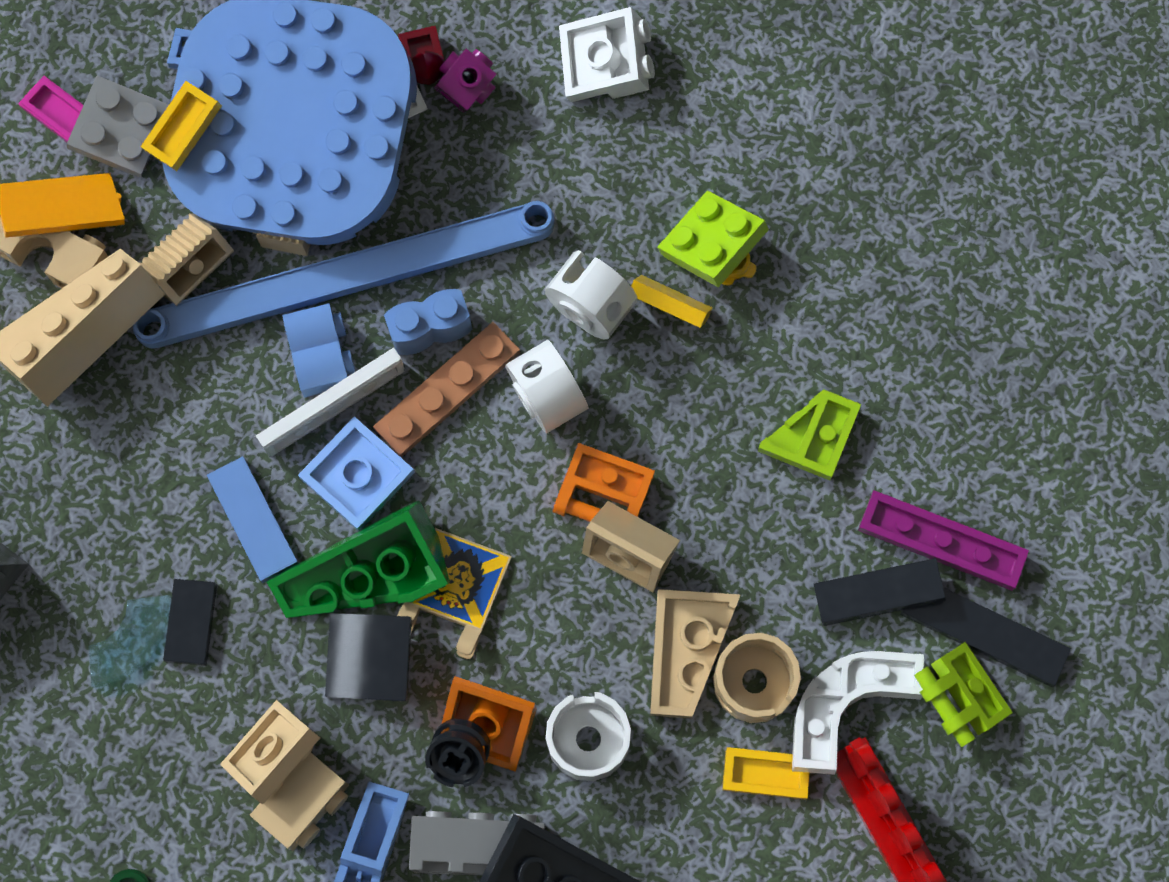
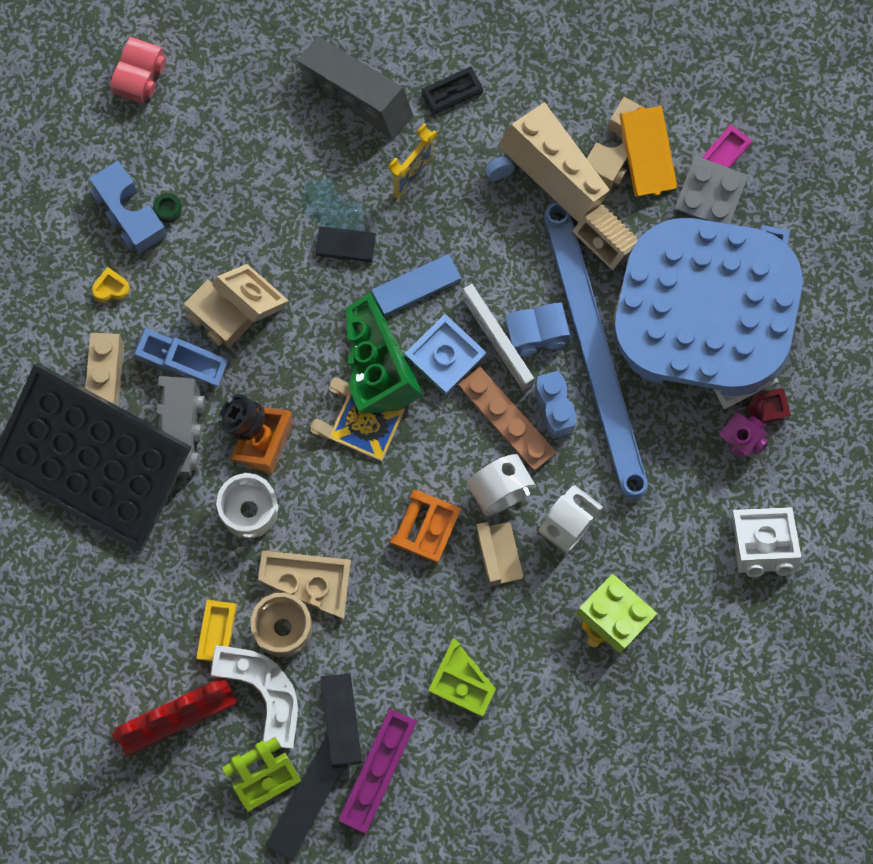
camera: 90 degrees right, 0 degrees up
yellow tile [140,81,222,172] -> none
black slope [325,613,412,701] -> none
tan slope [582,501,680,592] -> none
yellow tile [631,275,713,328] -> none
none -> flag [387,123,438,199]
none -> tan panel [476,522,523,587]
none -> light blue tile [485,156,515,181]

